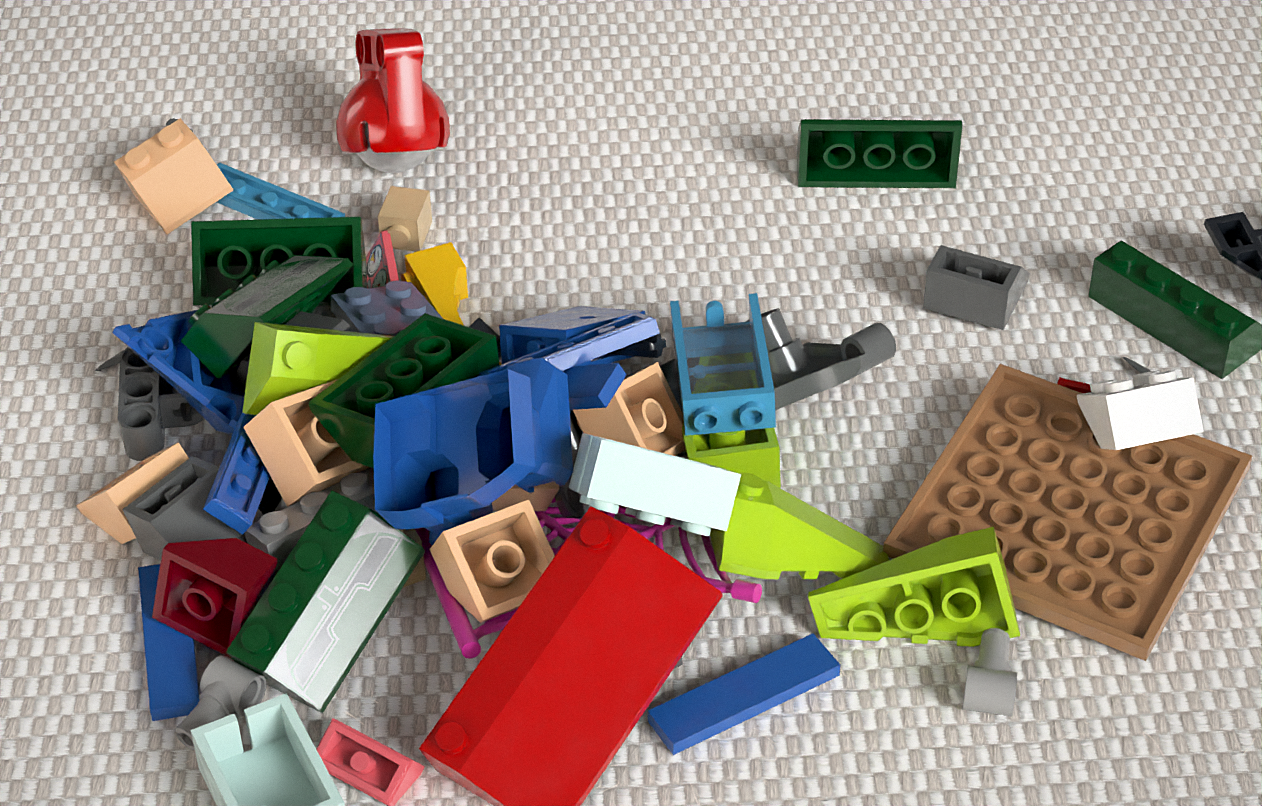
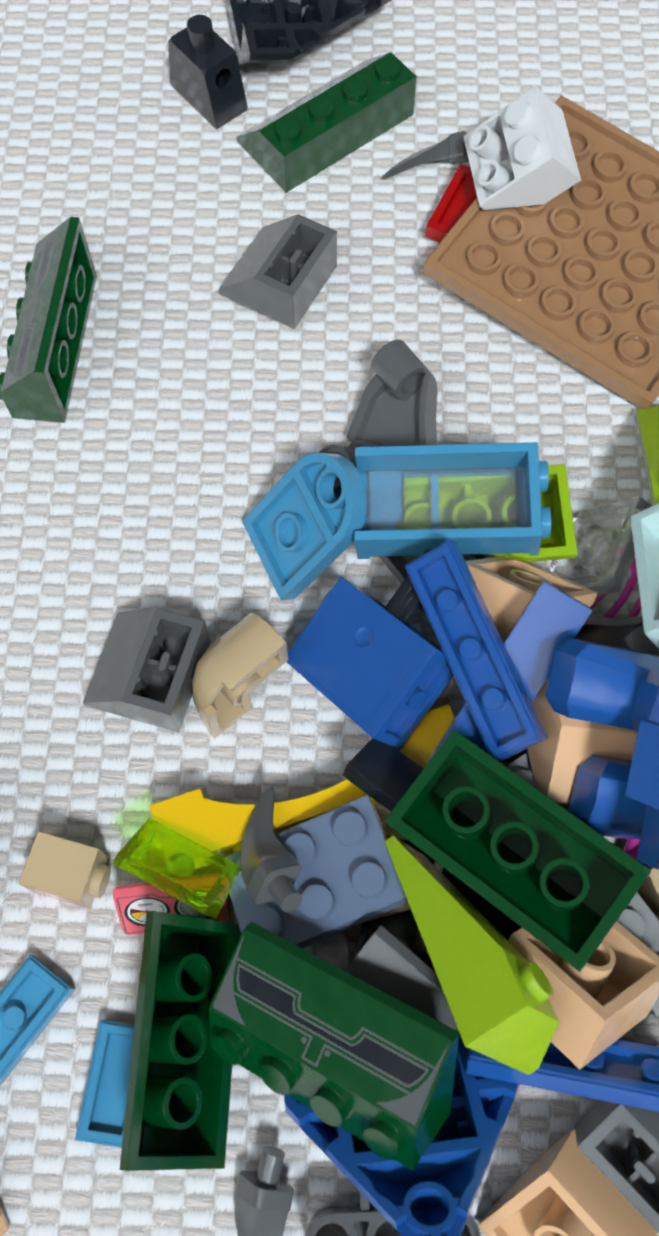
camera: 85 degrees left, 25 degrees up
none -> dark grey slope [83,607,211,733]
none -> clear neon green slope [113,818,241,918]
none -> black torso [168,15,248,130]
none -> tan brick [192,613,289,739]
none -> dark grey bar [240,787,302,912]
none -> dark azure tile [242,453,367,600]

